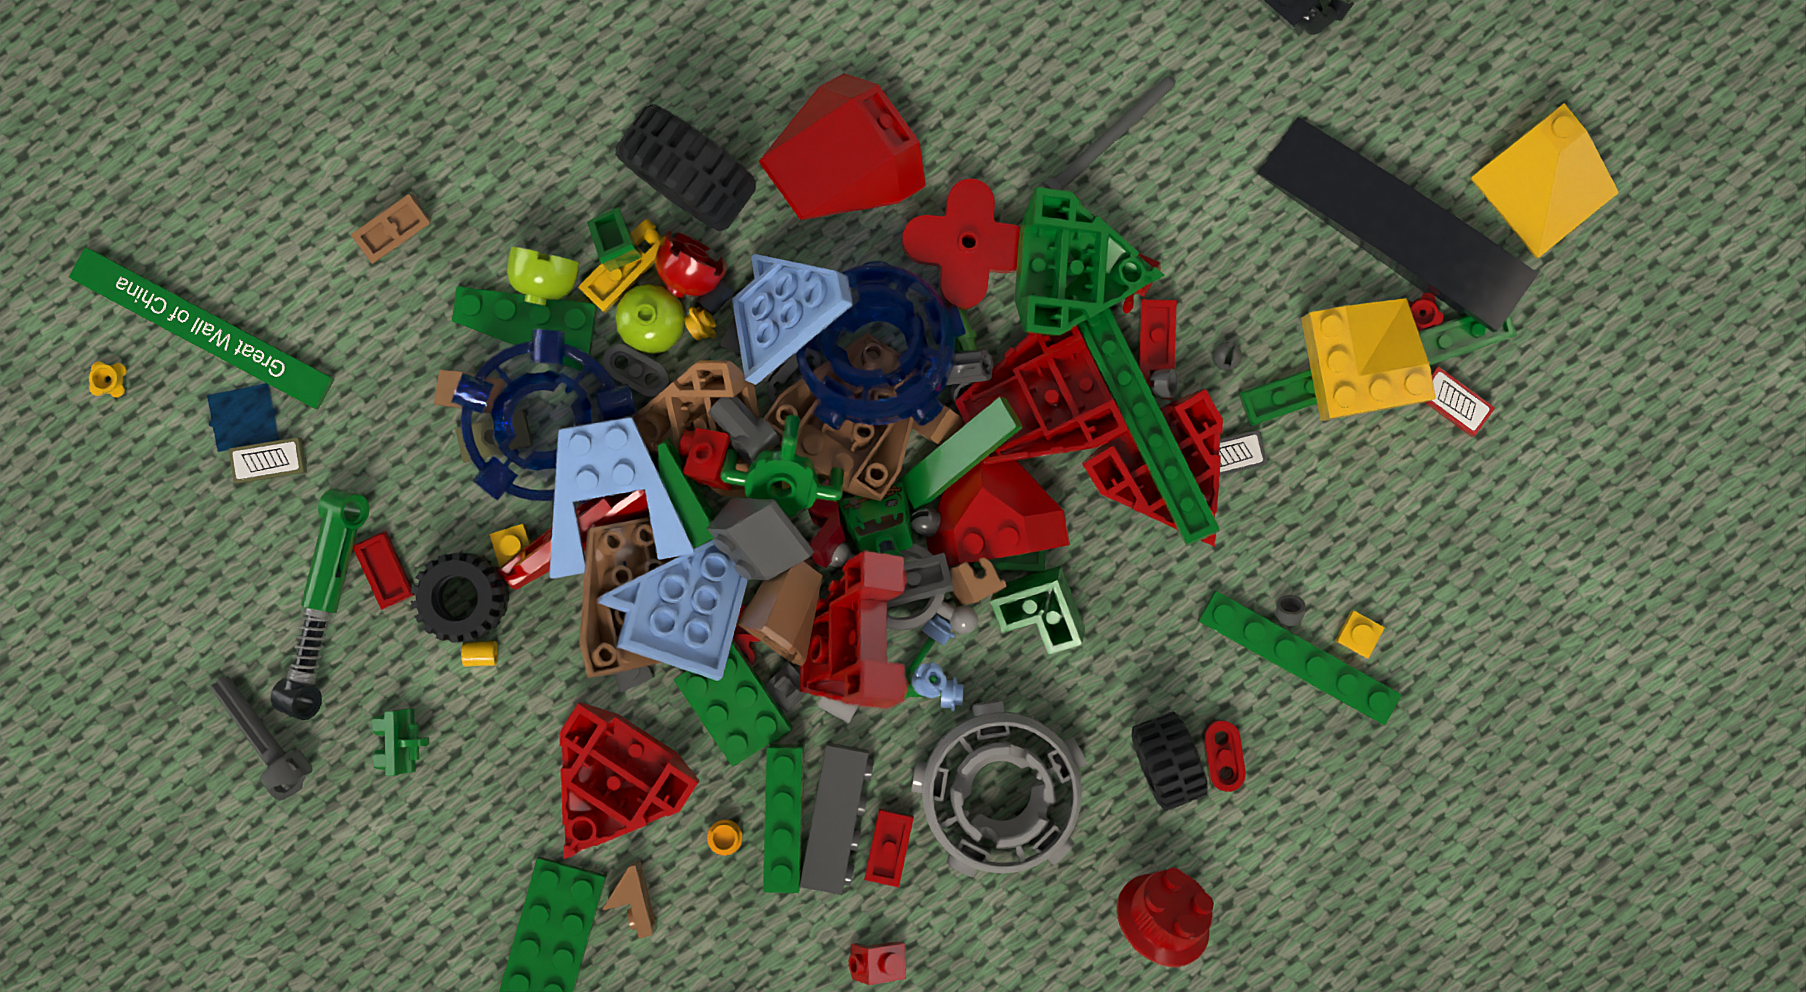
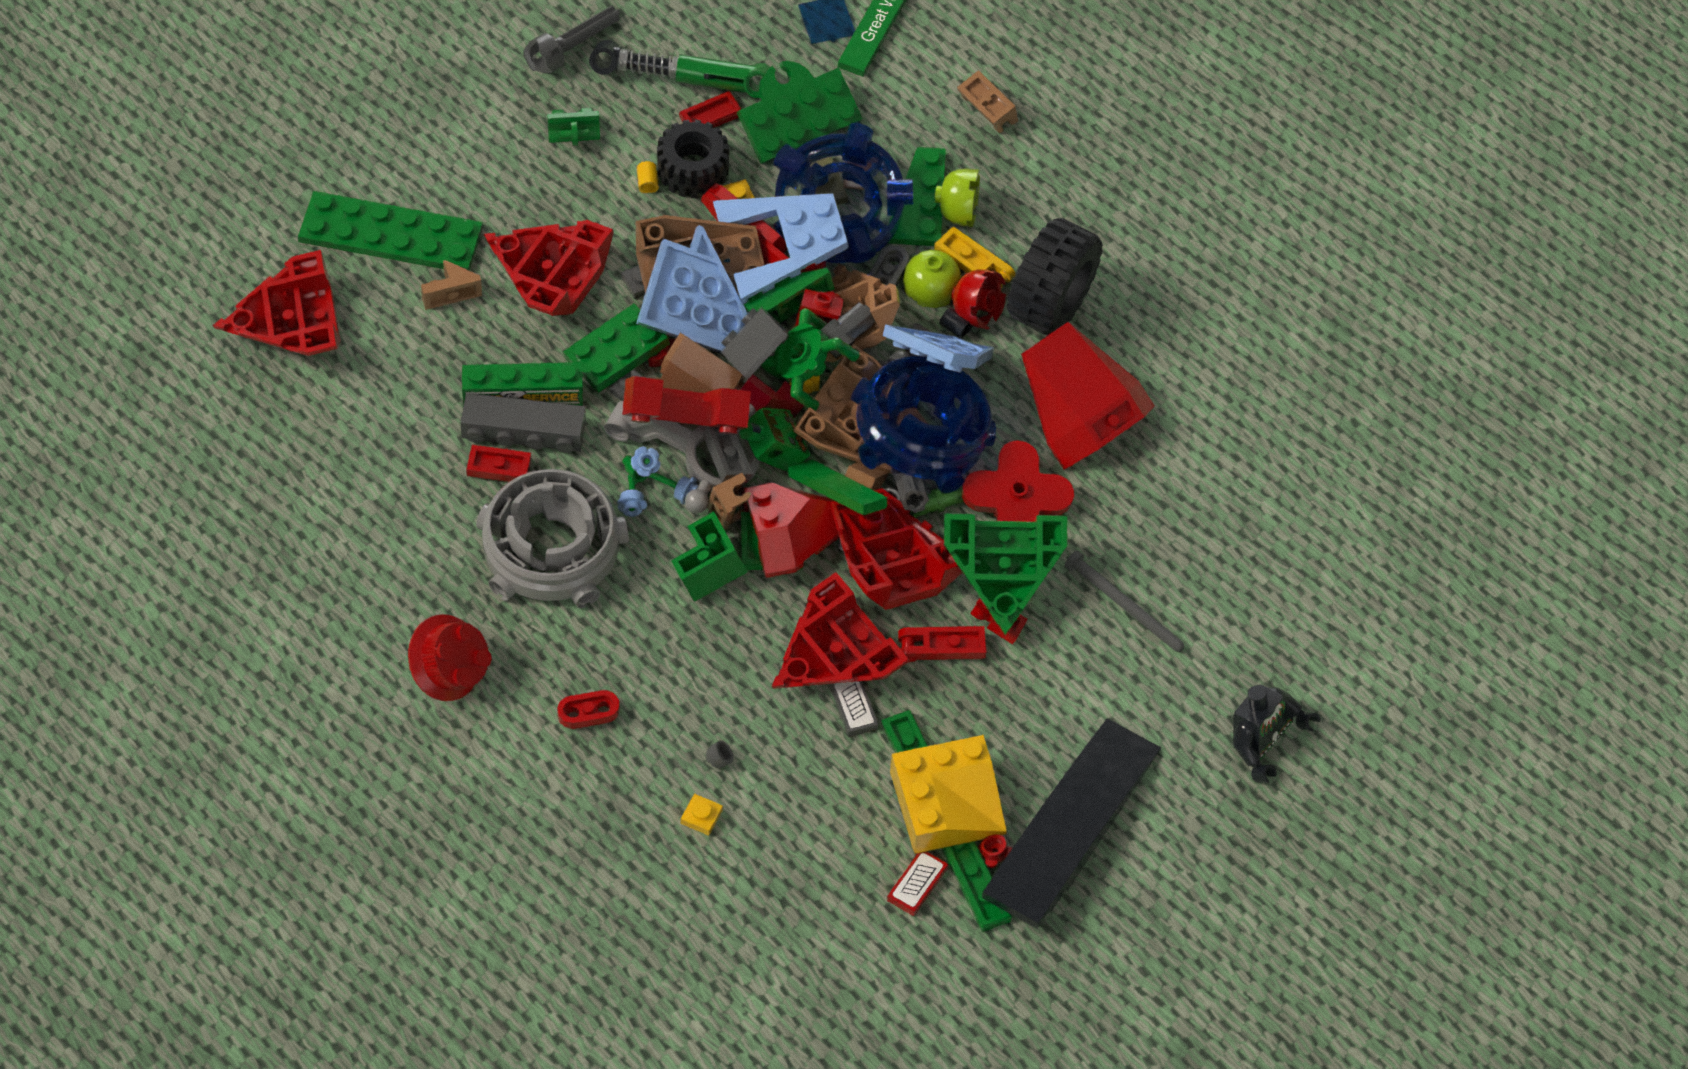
camera: 80 degrees right, 30 degrees down
tile [228,437,307,484] -> none
green slope [587,207,642,272] -> none
yellow plate [684,306,716,341] -> none
light orange plate [707,819,743,855] -> none
red bracket [848,942,906,985] -> none
dark grey hinge [911,507,941,538] -> none
green plate [1077,308,1220,547] -> none
black tyre [1131,711,1208,811] -> none
dark grey hinge [1149,369,1178,397] -> none
green plate [1198,591,1402,726] -> none
dark grey hinge [1212,342,1242,371] -> none
yellow slope [1470,104,1619,259] -> none
none -> green plate [737,60,863,164]

